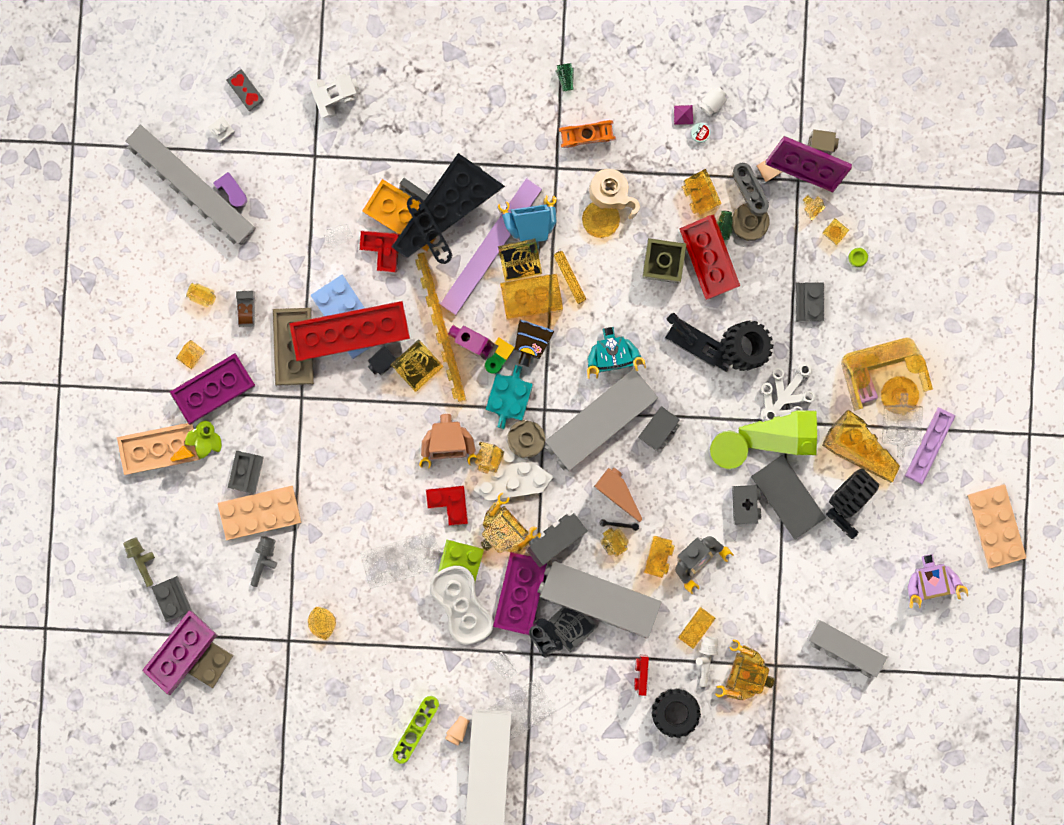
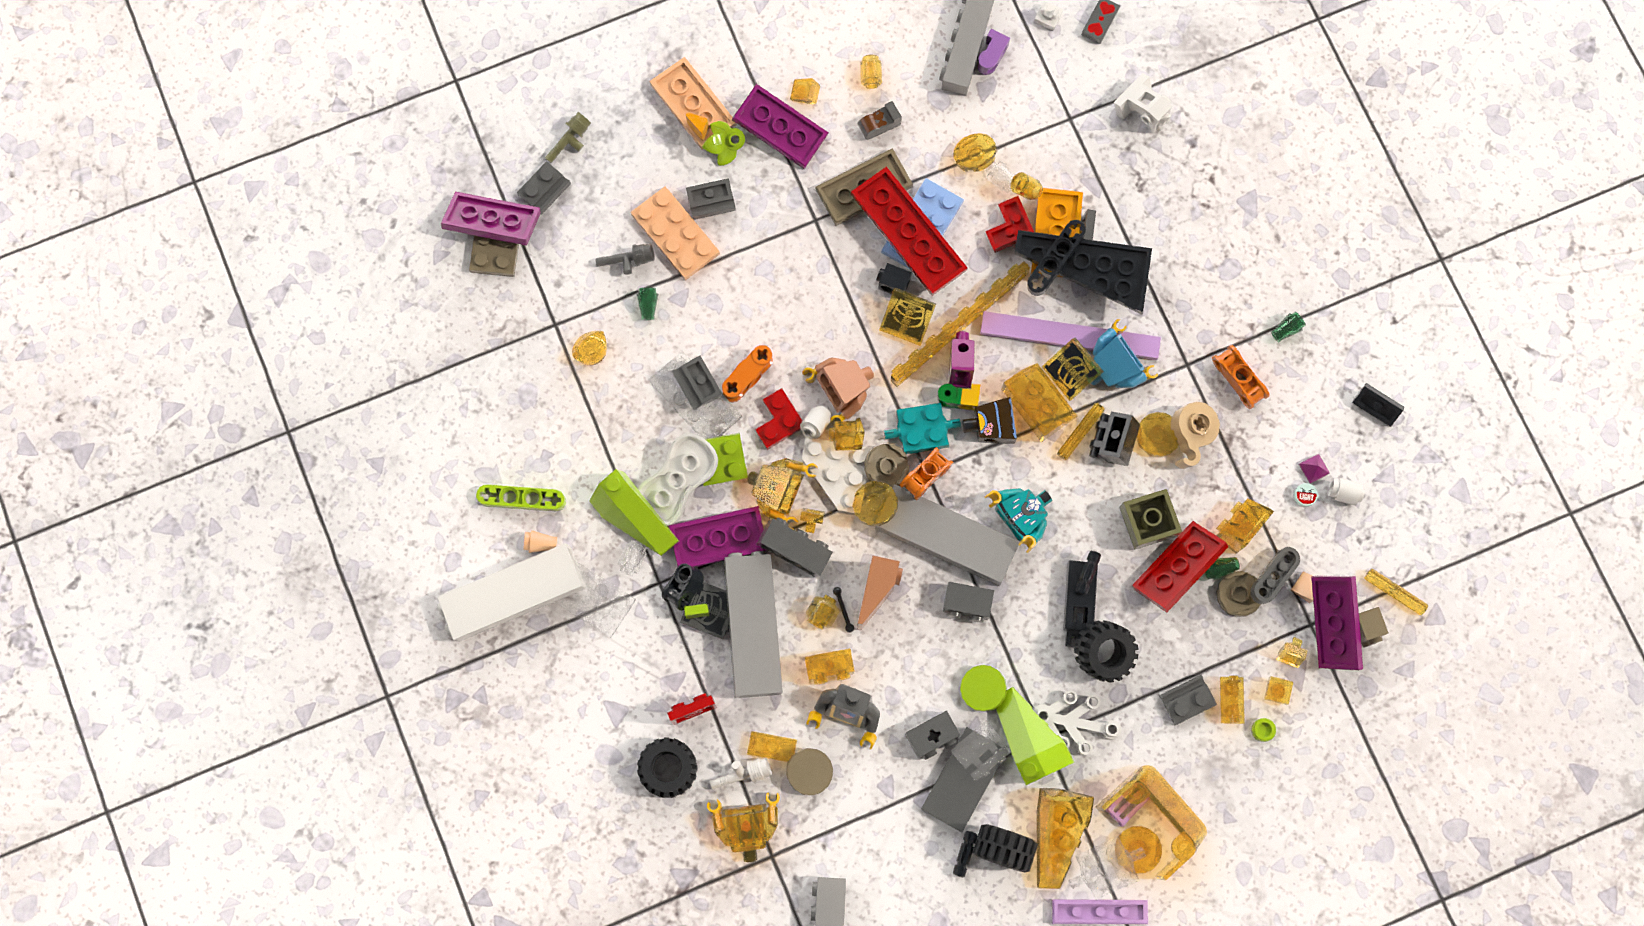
camera: 65 degrees right, 10 degrees down
none -> lime wedge [589,469,679,556]
none -> clear green cone [636,287,659,320]
none -> dark grey plate [672,355,723,411]
none -> lime tile [684,604,709,619]
none -> orange piece [722,345,773,403]
none -> dark tan tile [786,748,833,795]
none -> white brick [800,406,831,439]
none -> clear yellow tile [800,508,825,533]
none -> clear yellow tile [852,481,898,526]
none -> orange piece [899,447,954,501]
none -> clear plate [950,721,1011,782]
none -> clear yellow tile [953,133,997,172]
none -> clear yellow brick [1010,172,1043,200]
none -> black brick [1089,411,1140,466]
none -> clear yellow hinge [1220,675,1245,724]
none -> black plate [1352,383,1405,427]
none -> clear yellow axle [1364,569,1428,615]

